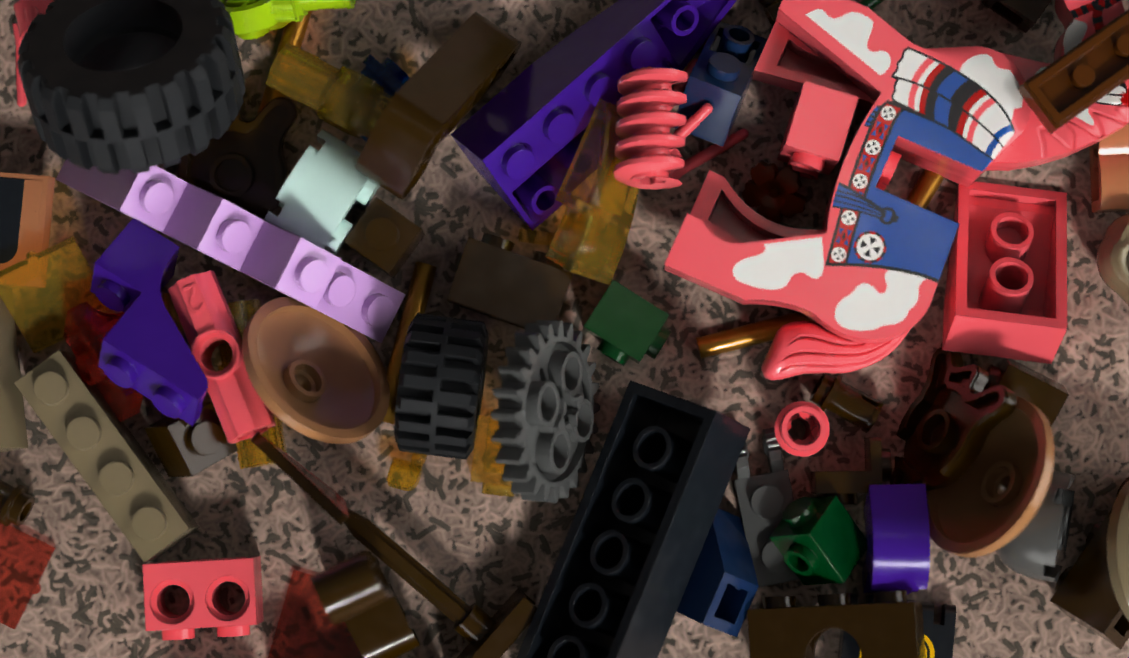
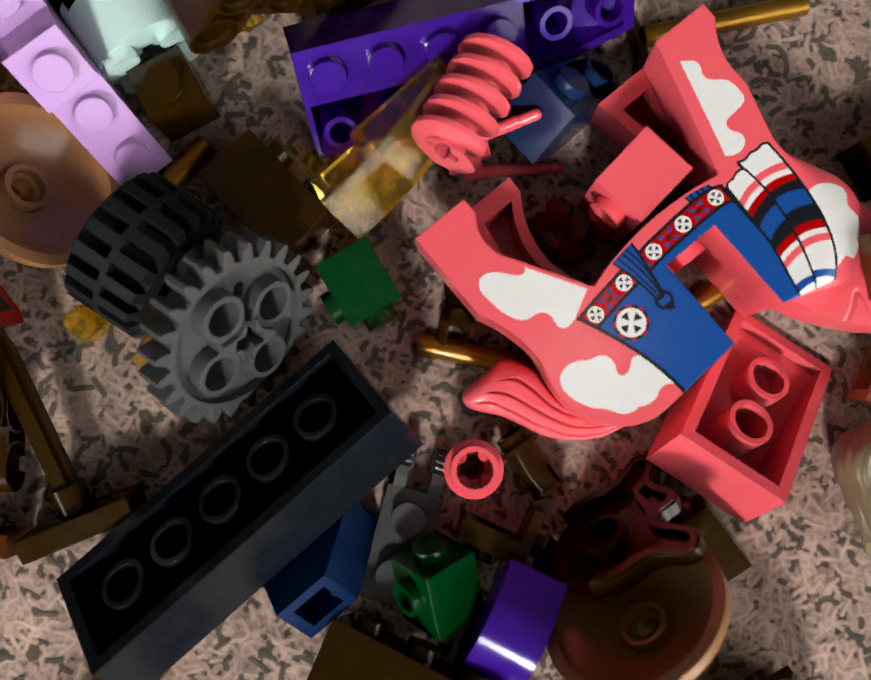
camera: 20 degrees right, 0 degrees up
none -> dark brown hand [436,281,474,345]

